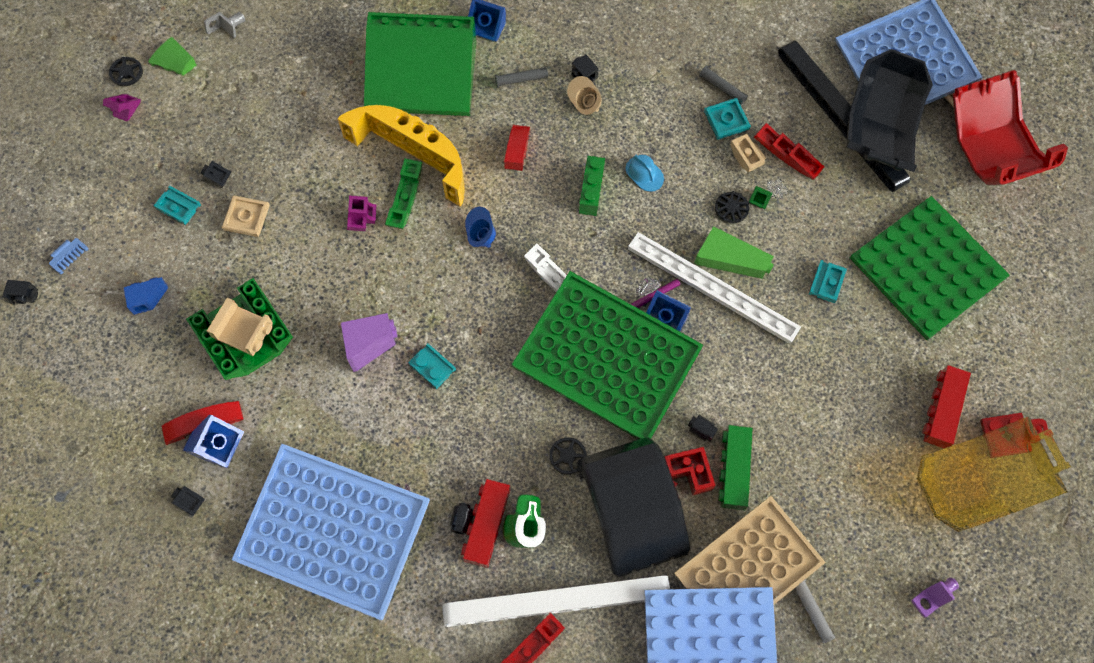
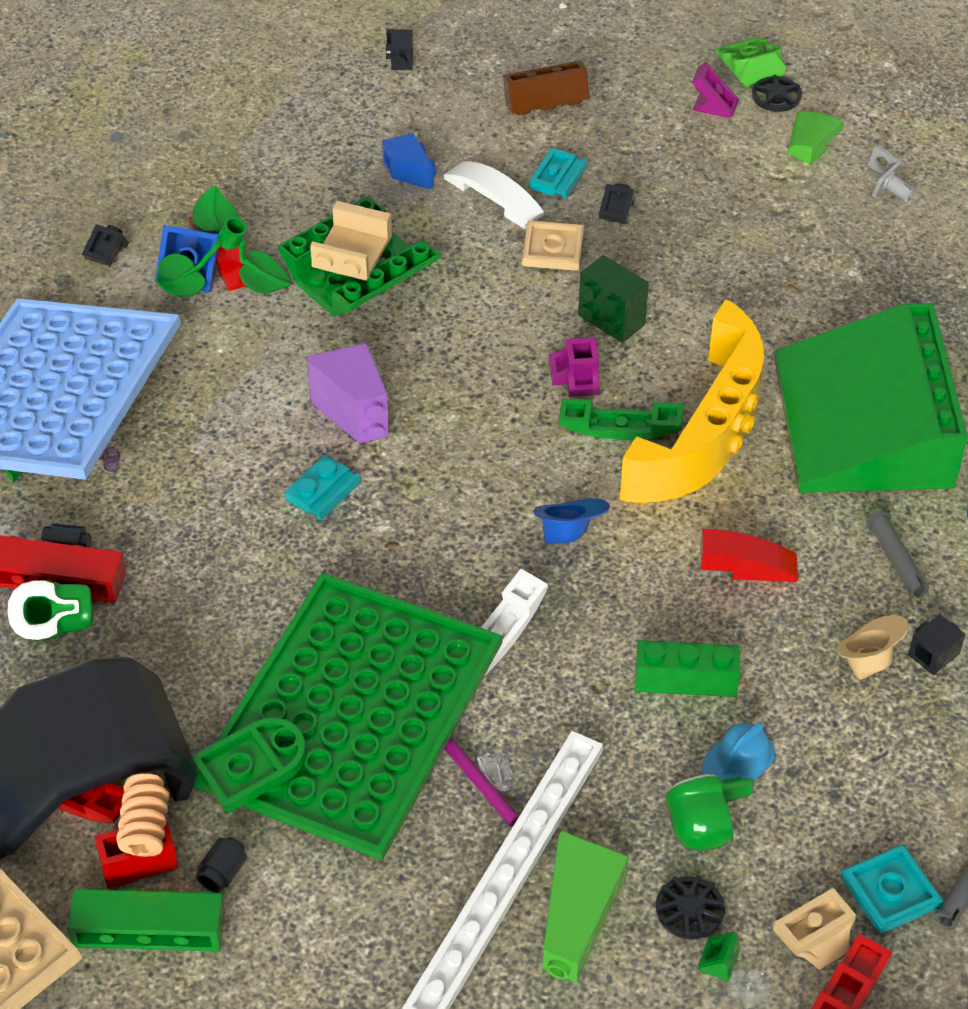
camera: 85 degrees right, 20 degrees down
medium blue piece [49,238,88,274] -> none
black wheel [549,437,587,475] -> none
blue slope [646,290,691,331] -> none
none -> light nougat piece [116,774,170,857]
none -> green plant [156,186,291,297]
none -> green tile [192,717,306,814]
none -> white slope [444,161,544,229]
none -> reddish brown brick [503,60,590,115]
none -> dark green brick [578,255,649,343]
none -> green piece [665,774,755,851]
none -> bright green slope [715,37,787,88]

